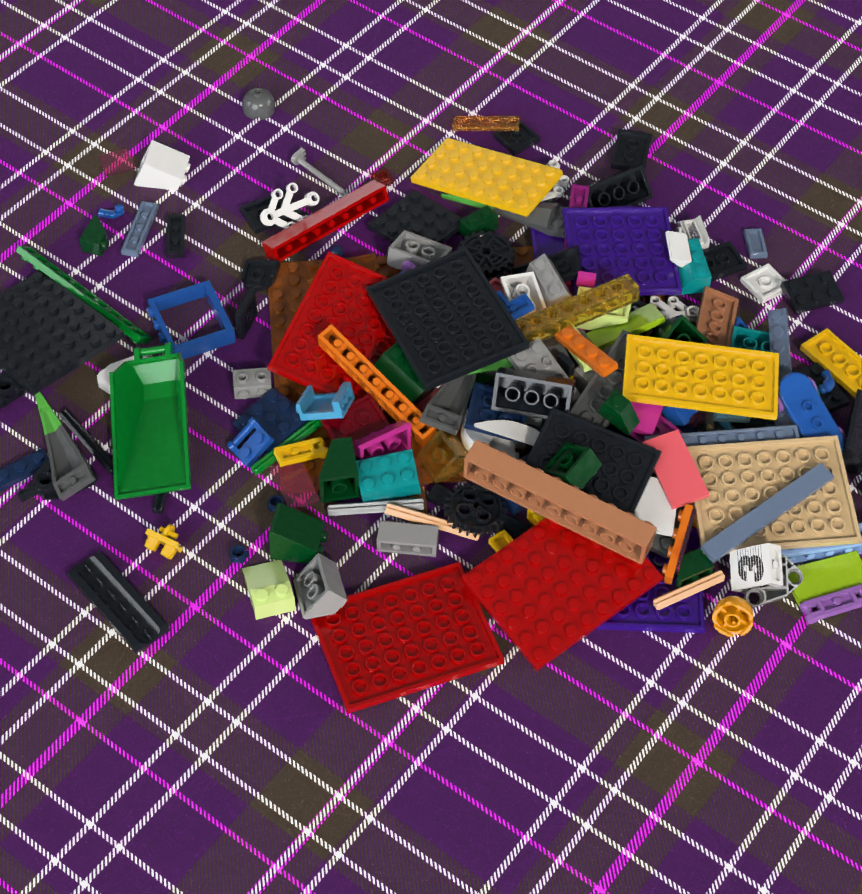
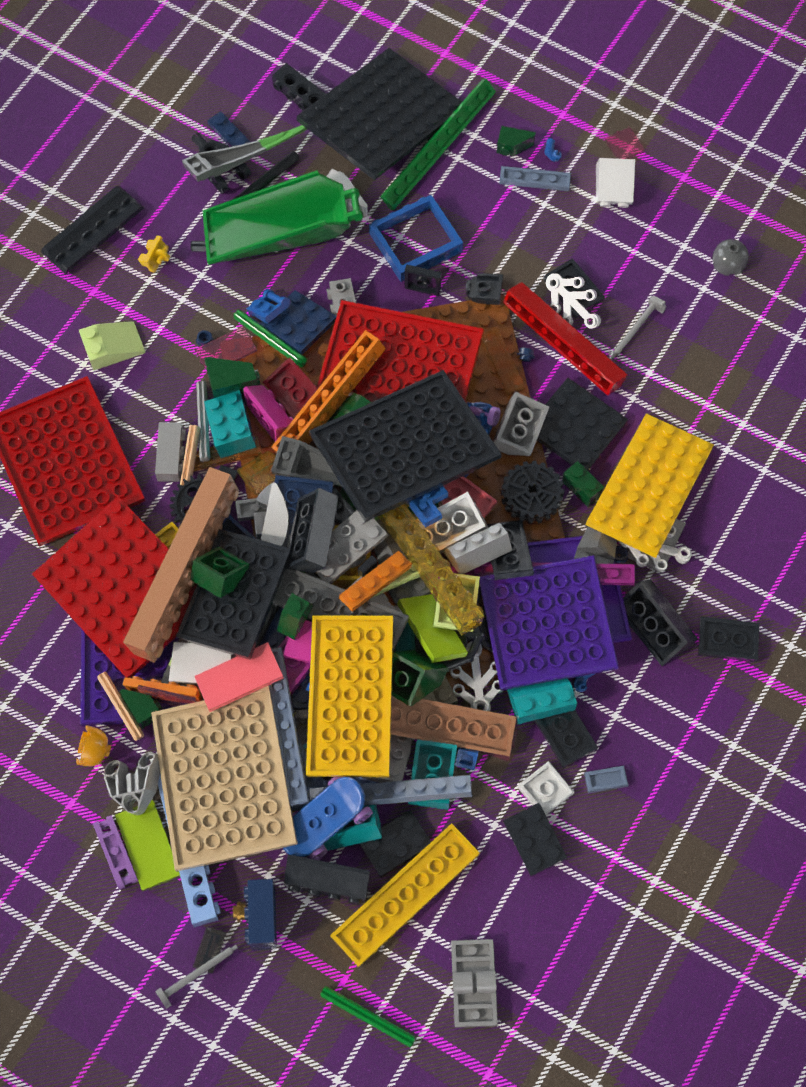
camera: 85 degrees right, 15 degrees up
black plate [166,214,185,258] -> none
dark blue plate [229,545,249,564] -> none
dark green slope [269,503,328,564] -> none
yellow plate [273,437,328,467] -> none
light grey slope [293,553,347,619] -> none
dark azure panel [296,382,355,421] -> none
clear red plate [371,168,394,186] -> none
clear orange tile [452,116,520,131] -> none
black tile [493,119,540,156] -> none
dark pink tile [575,271,596,288] -> none
white slope [665,231,692,268] -> none
white window [676,215,710,250] -> none
sand blue tile [700,463,834,563] -> none
white panel [729,543,783,593] -> none
blue arm [818,370,835,394] -> none

